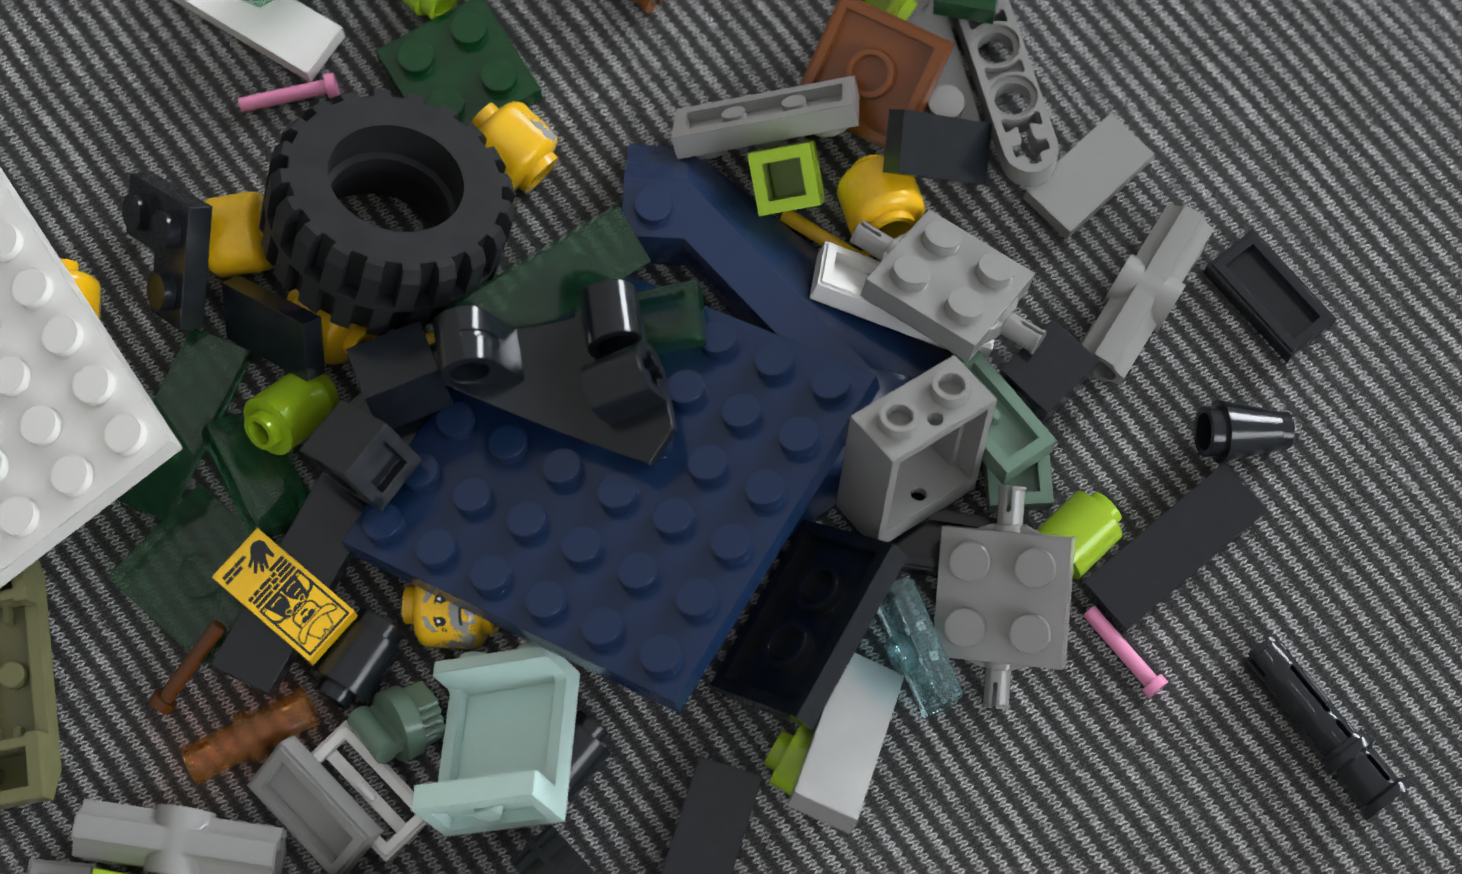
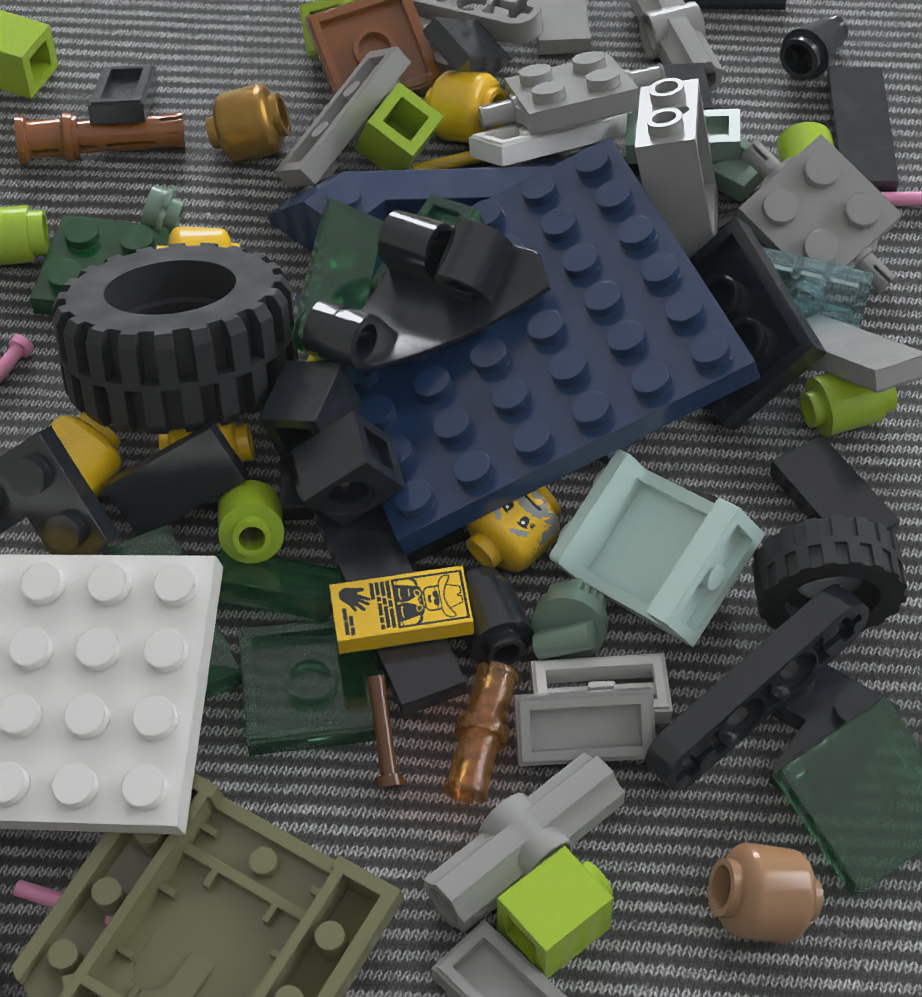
camera: 45 degrees left, 20 degrees down
none -> sand green plate [140,185,186,231]
none -> pearl gold head [205,84,291,163]

